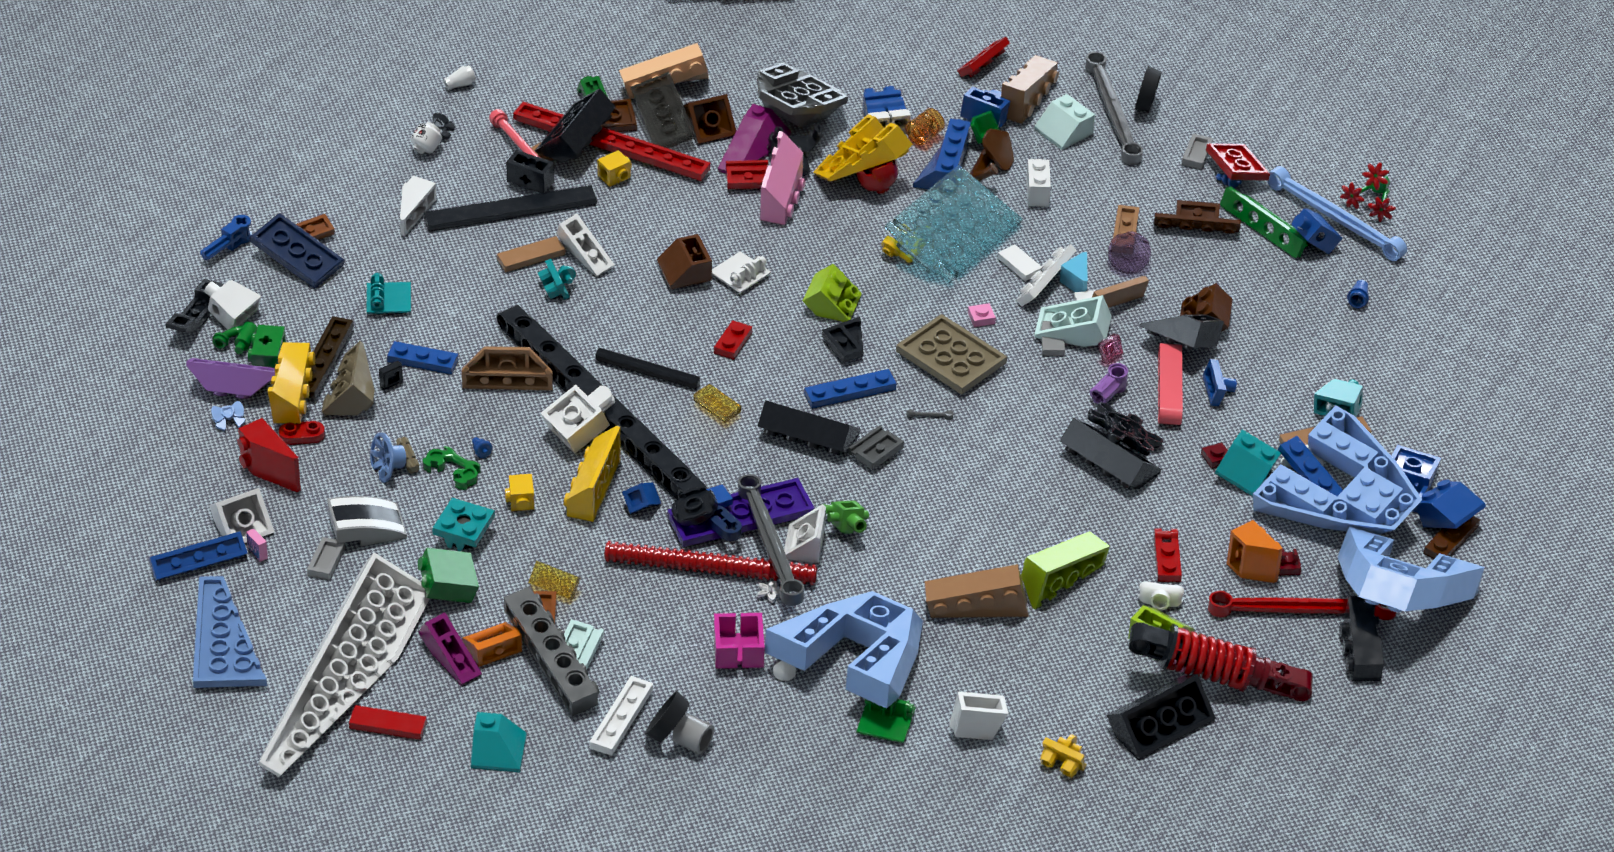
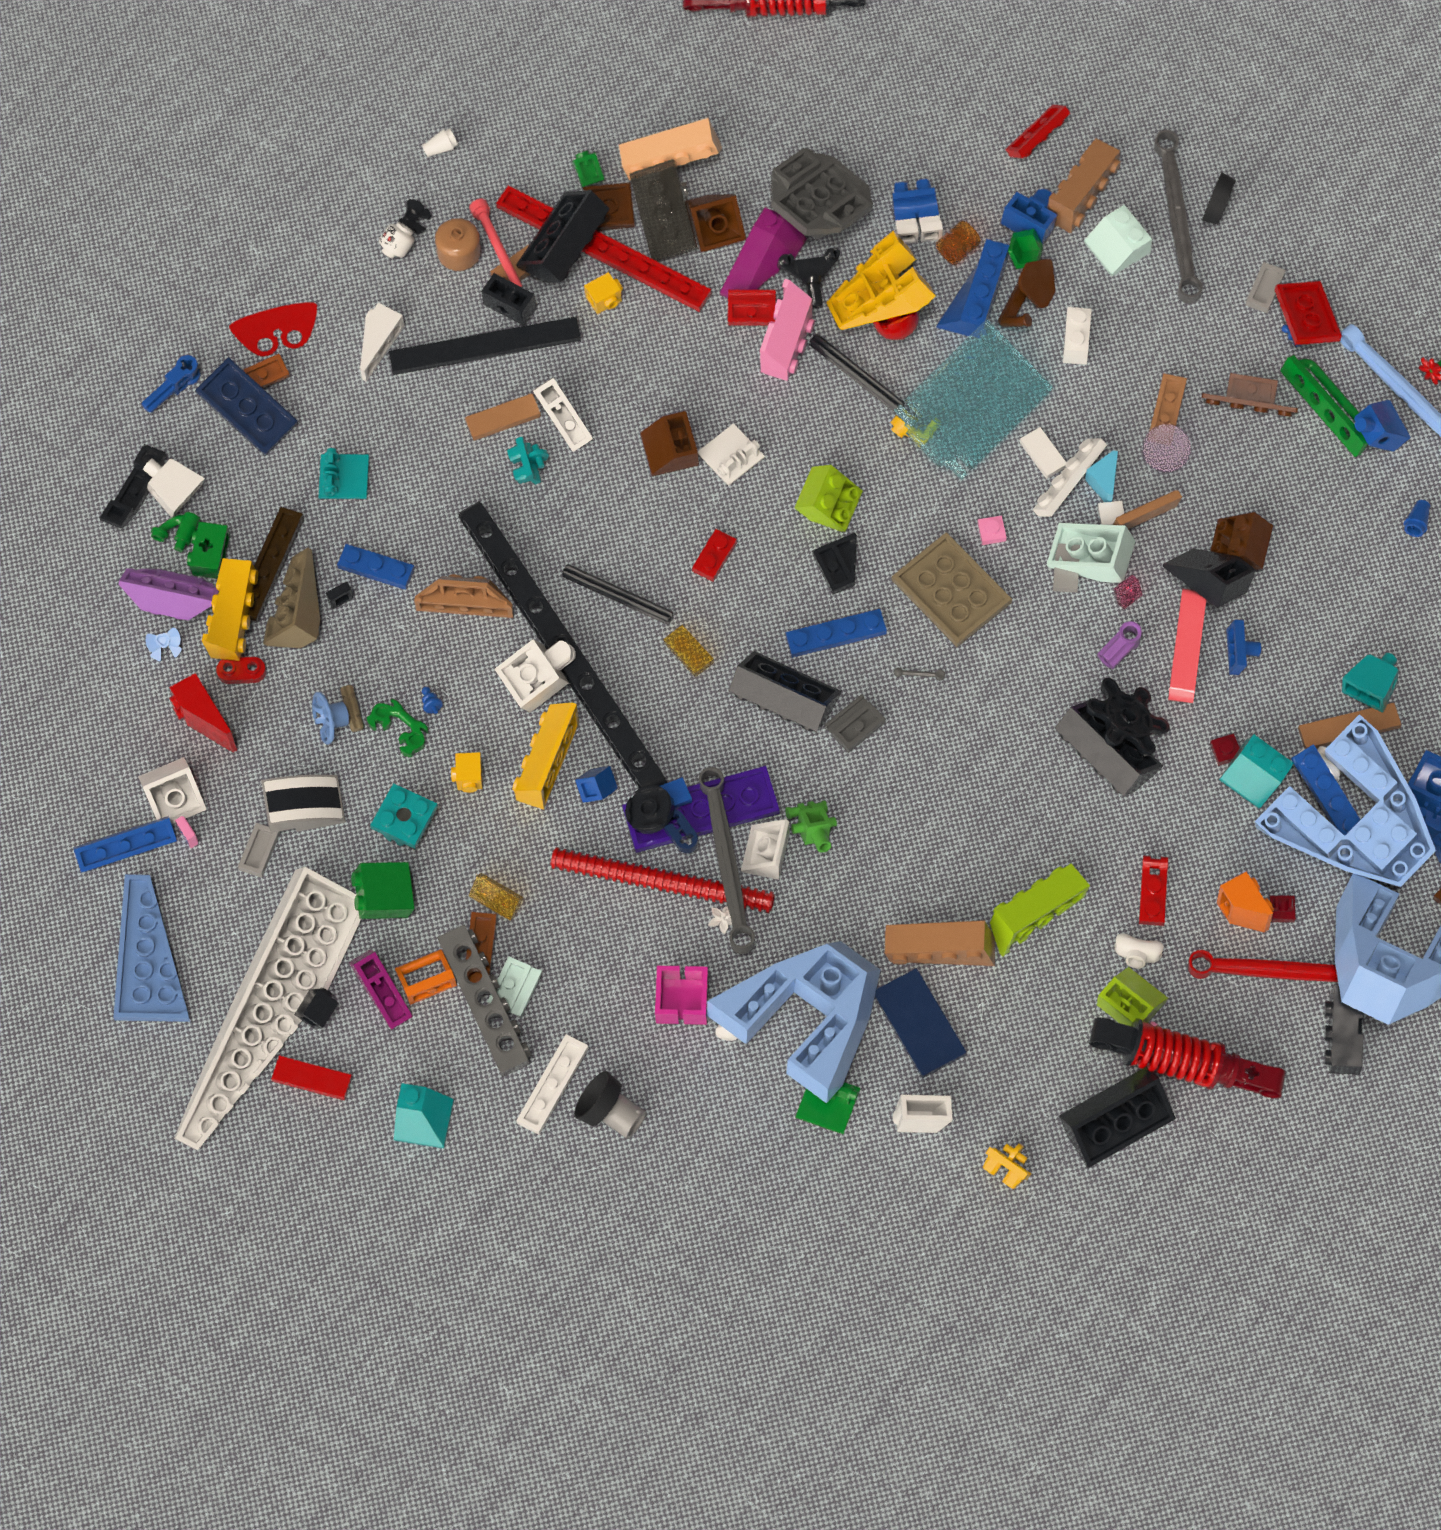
camera: 10 degrees right, 25 degrees up
none -> red piece [229,302,317,357]
none -> black brick [294,988,339,1029]
none -> medium nougat head [435,218,481,271]
none -> black axle [809,334,905,413]
none -> dark blue tile [874,968,967,1079]

